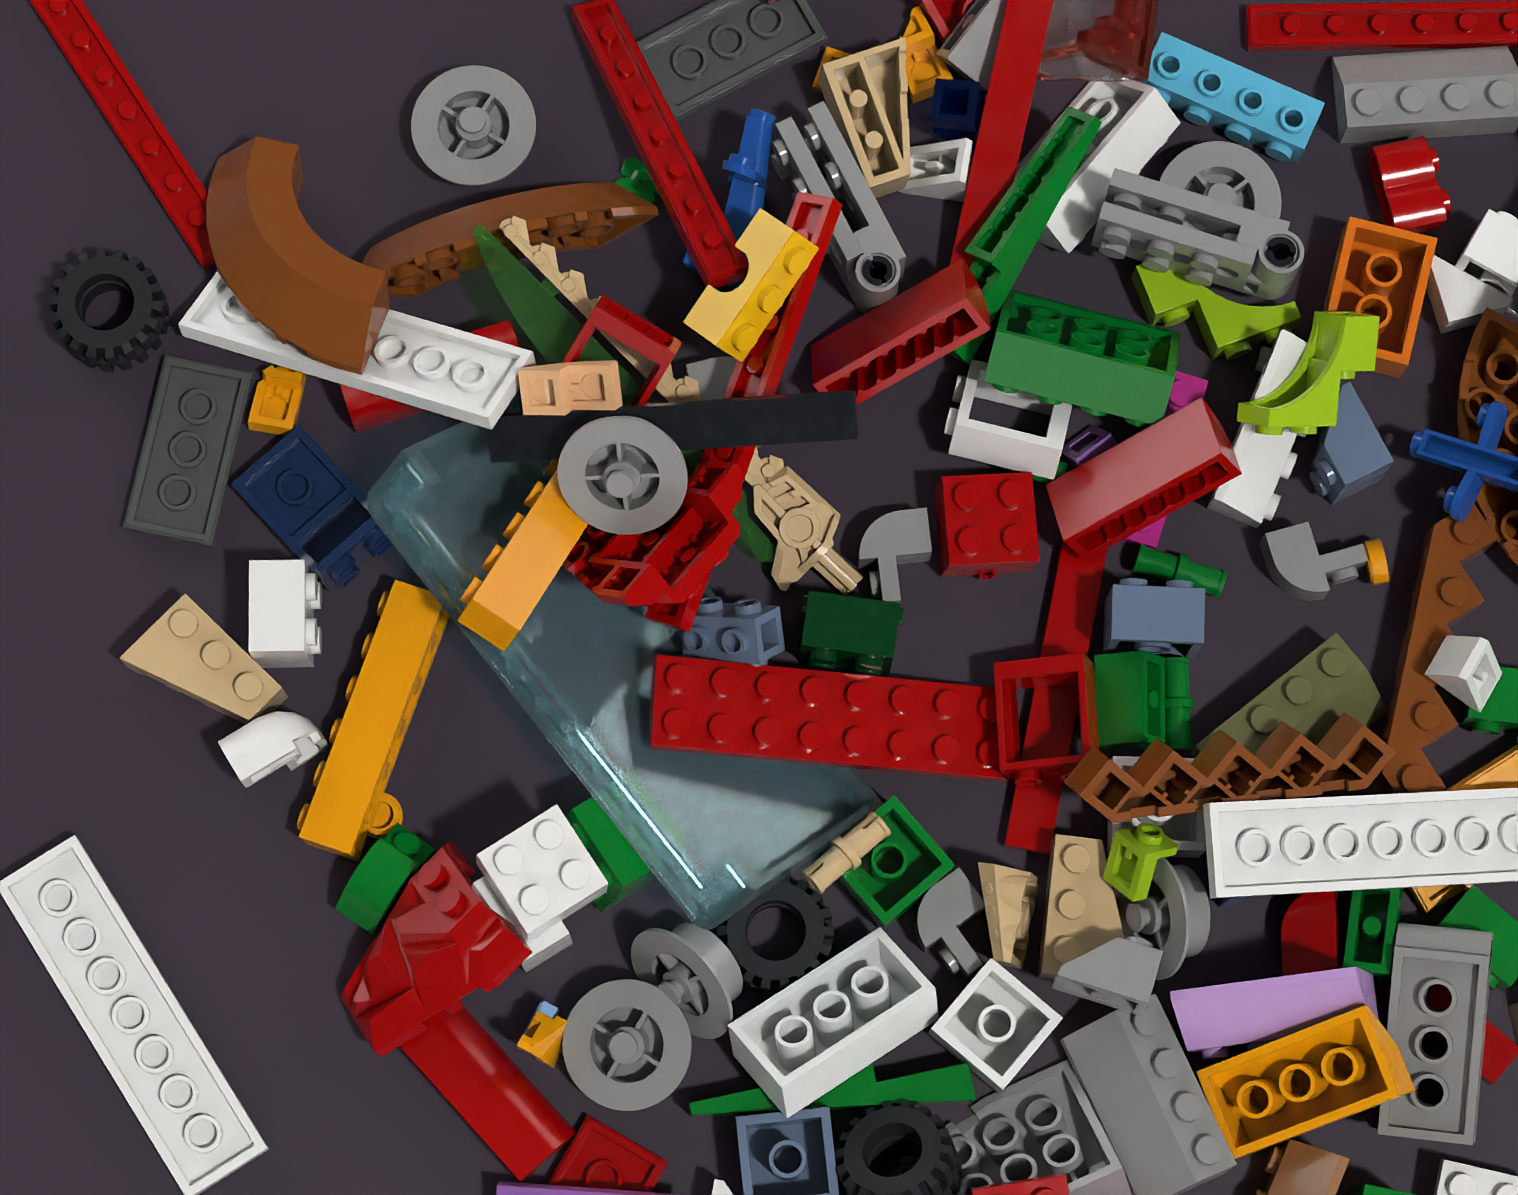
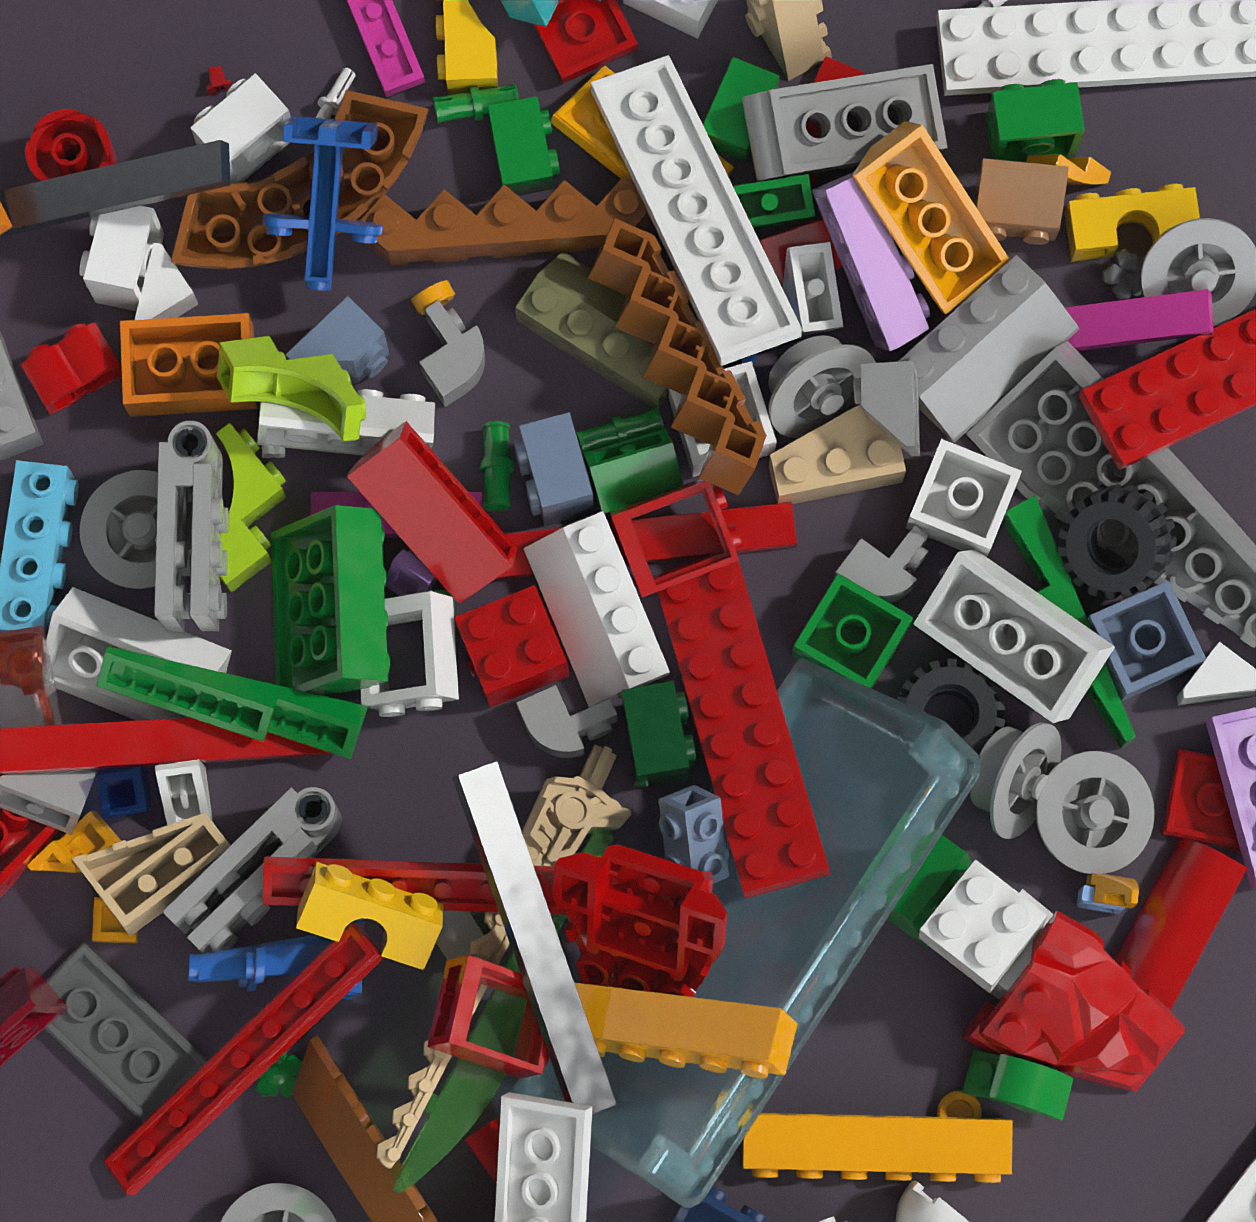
camera: 105 degrees left, 0 degrees up
light nougat slope [518,360,623,416] -> none
light grey wheel [557,416,688,535] -> none
tan pin [801,811,891,894] -> none
red brick [811,259,991,405] -> none
tan slope [978,862,1038,970] -> none
lime bracket [1103,823,1178,902] -> none
white slope [1425,635,1502,712] -> none
none -> white slope [524,511,670,708]
none -> white slope [783,242,843,336]

